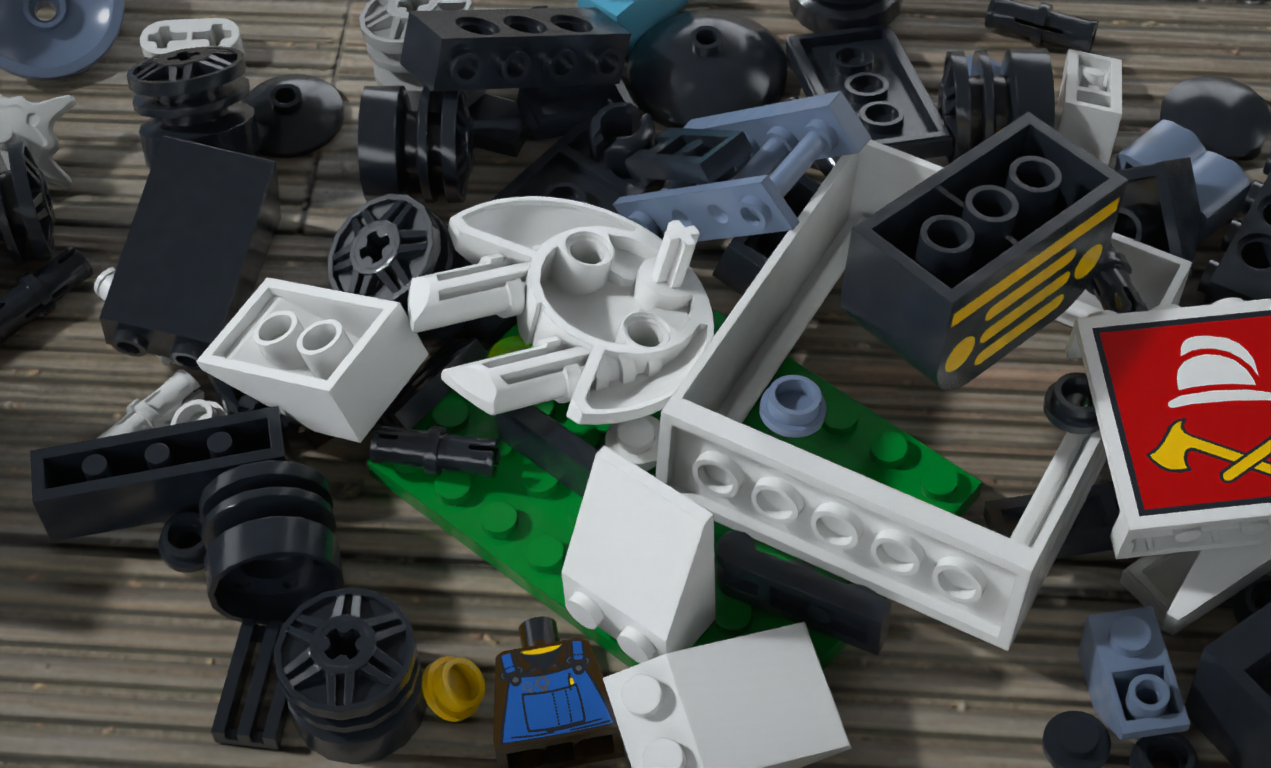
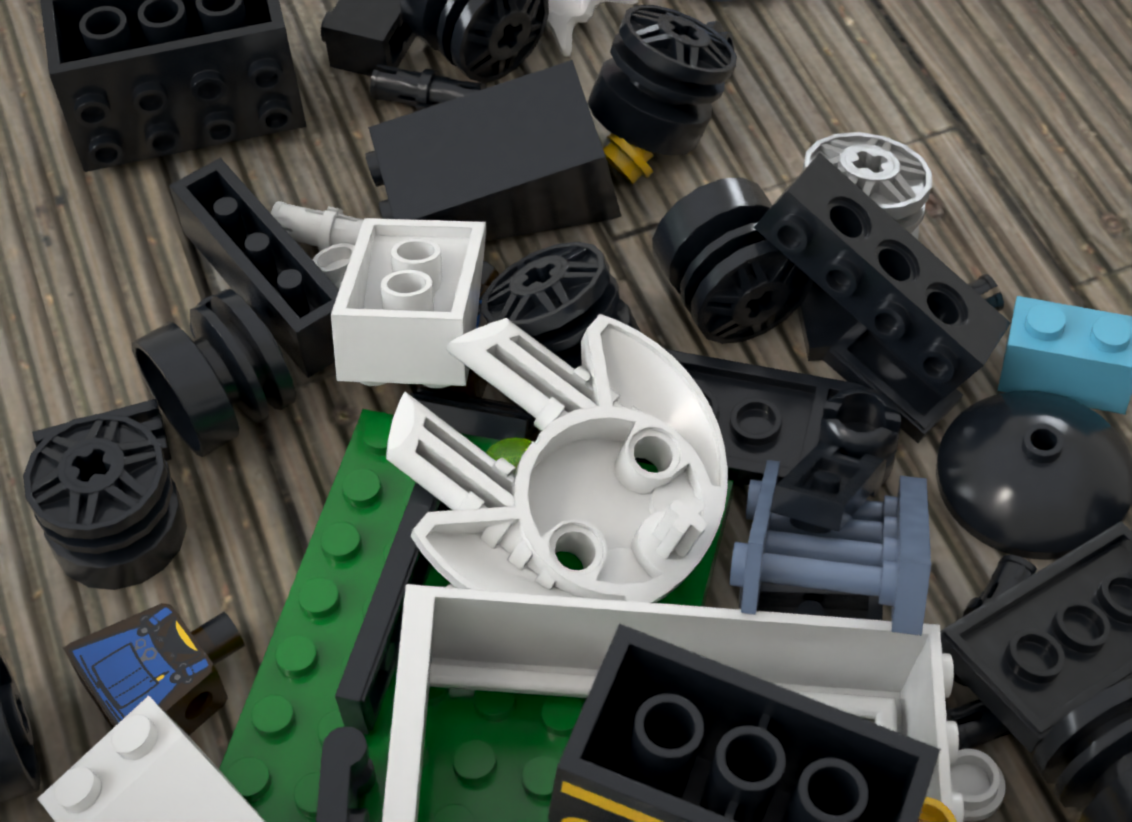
camera: 65 degrees right, 0 degrees up
white beam [140,18,244,58] -> none
black dish [241,74,344,158] -> none
black pin [370,423,501,478] -> none
yellow plate [422,656,485,722] -> none
white slope [562,445,715,663] -> none
sand blue plate [759,375,827,438] -> none

